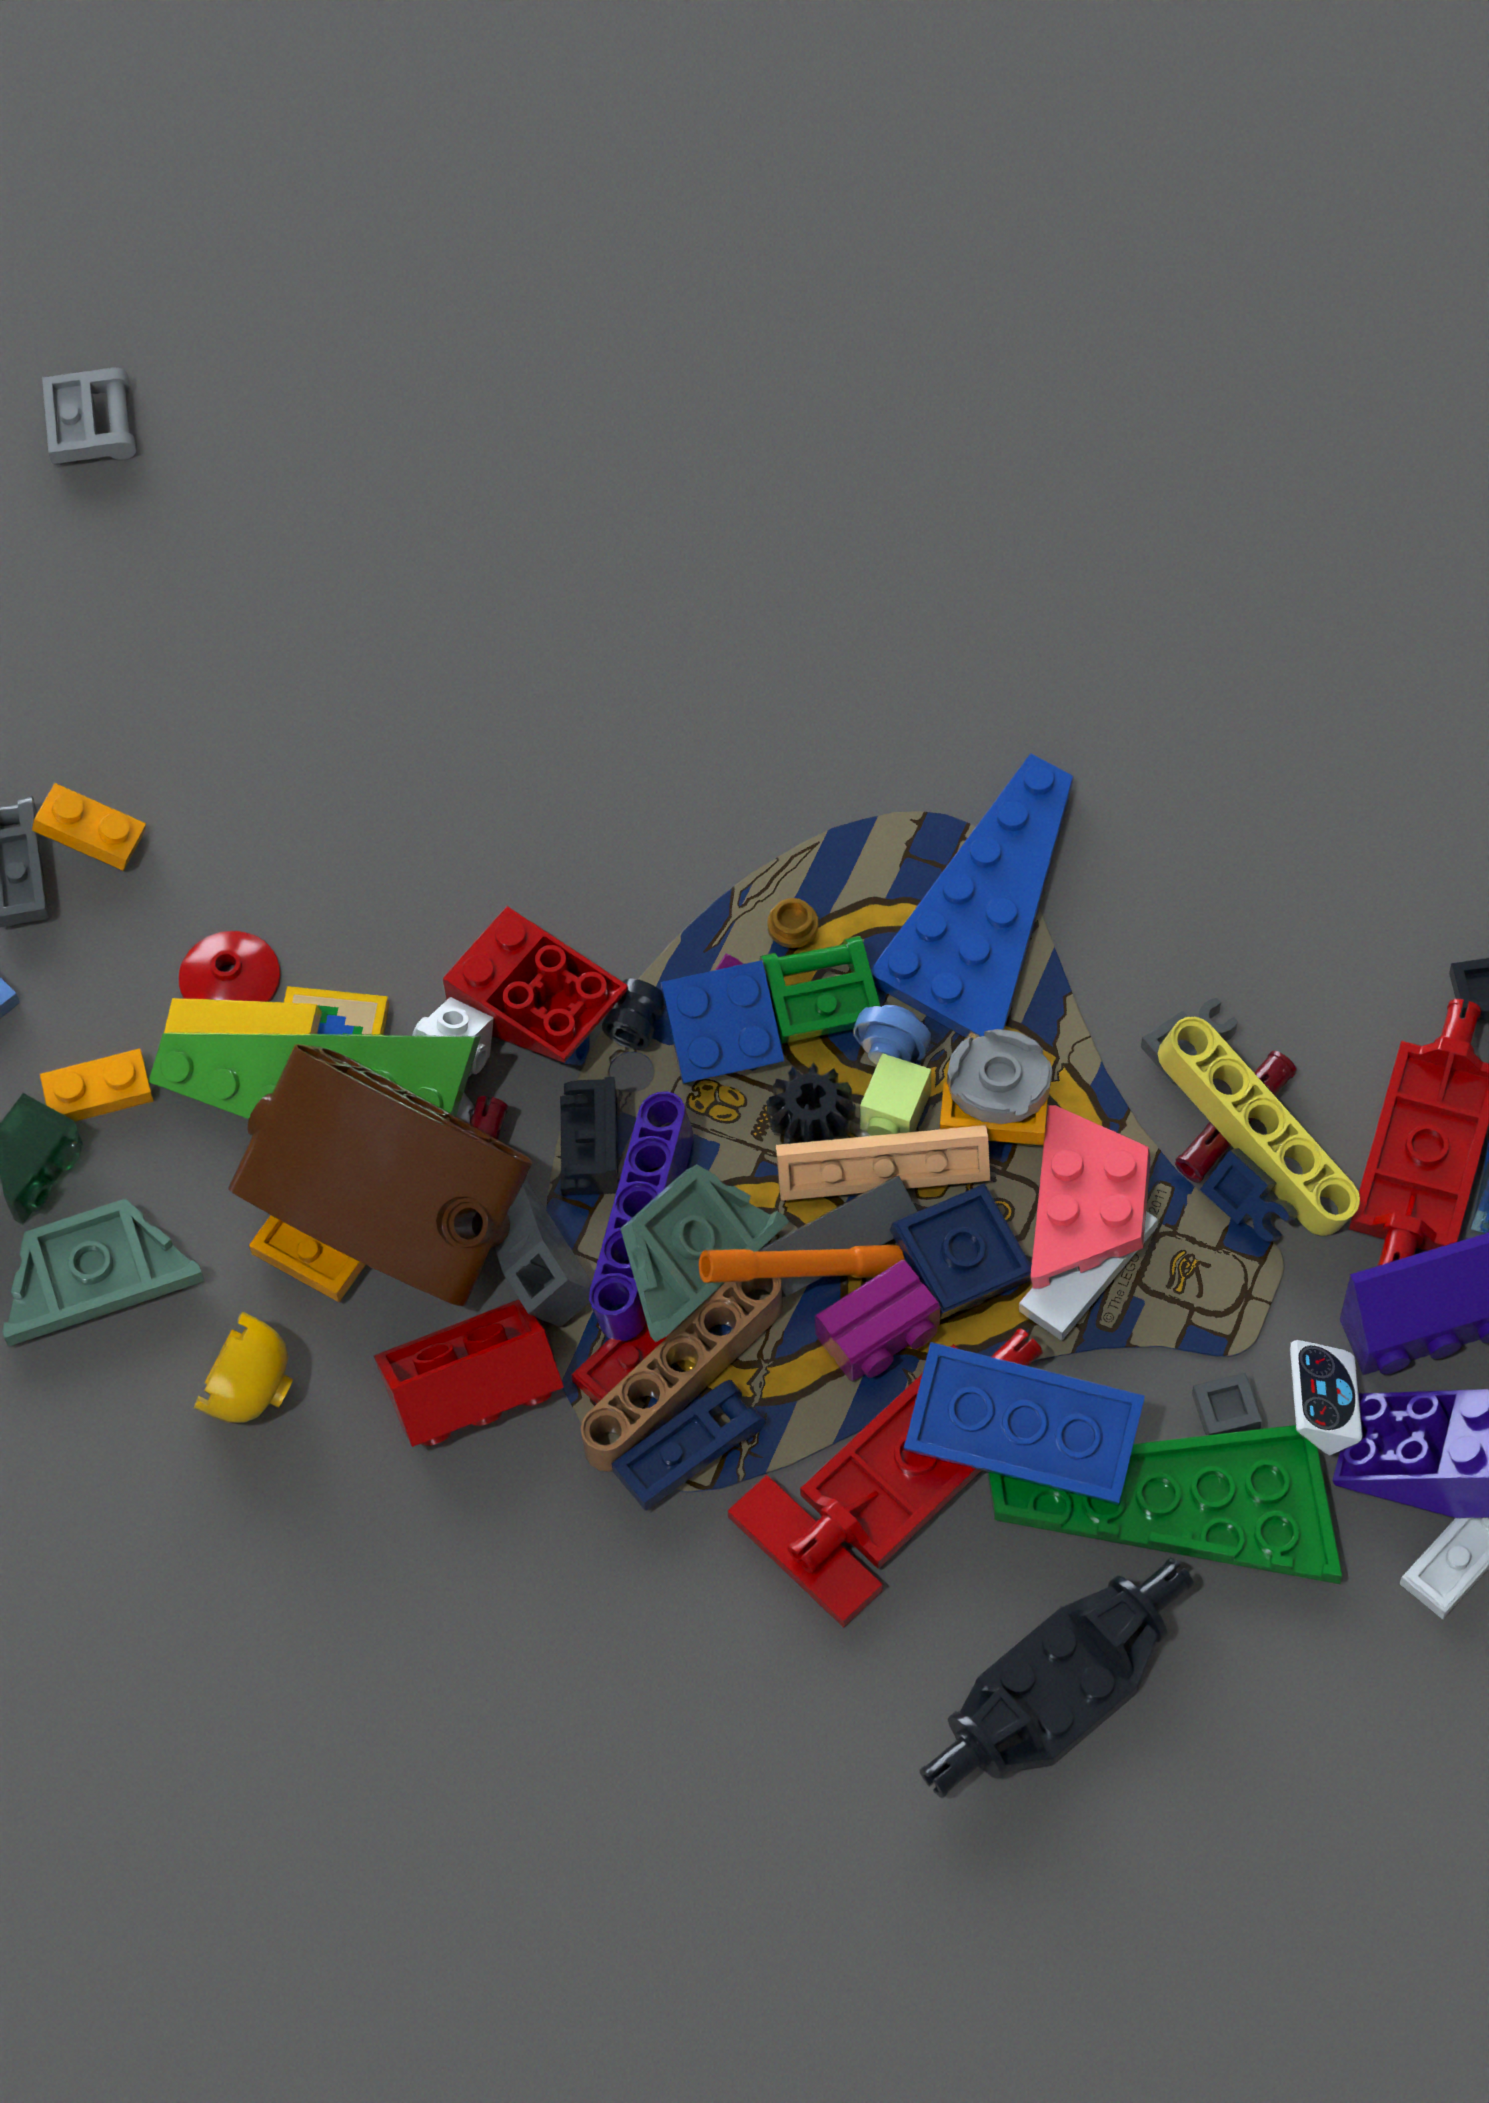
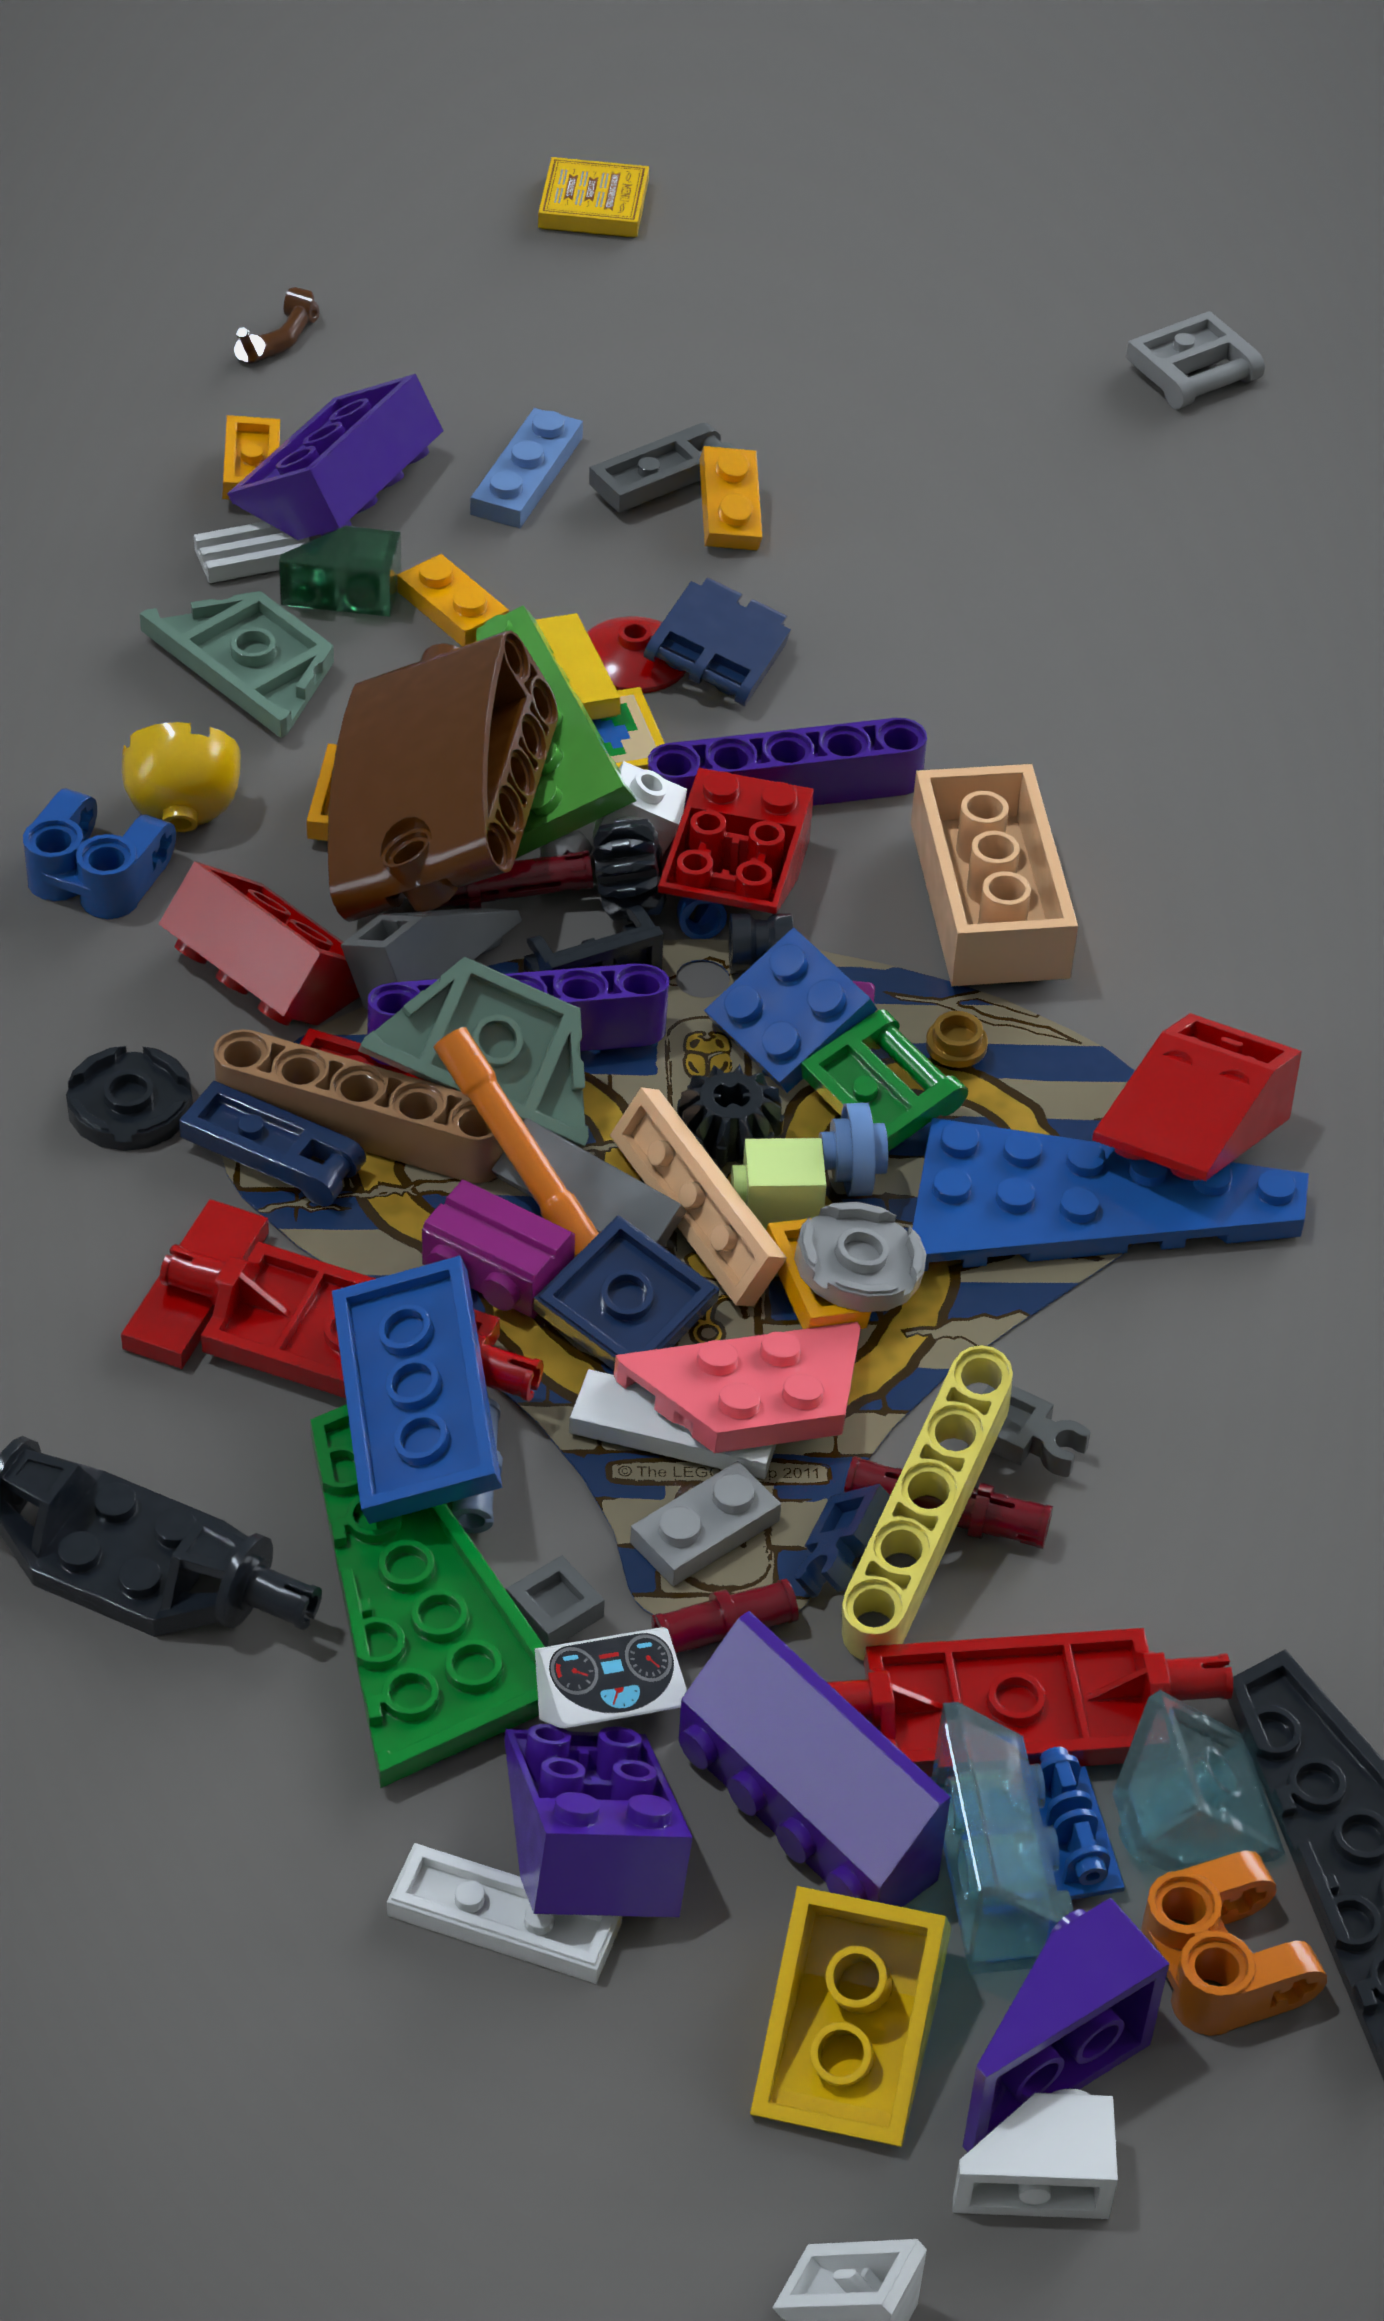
camera: 60 degrees right, 15 degrees down
none -> blue piece [23,788,176,919]
none -> black tile [66,1046,193,1151]
none -> black gear [593,818,667,922]
none -> light grey plate [630,1461,781,1587]
none -> dark blue plate [643,577,791,706]
none -> dark purple beam [648,718,927,809]
none -> dark red pin [651,1578,799,1653]
none -> light nougat brick [911,764,1078,986]
none -> red slope [1092,1013,1302,1181]

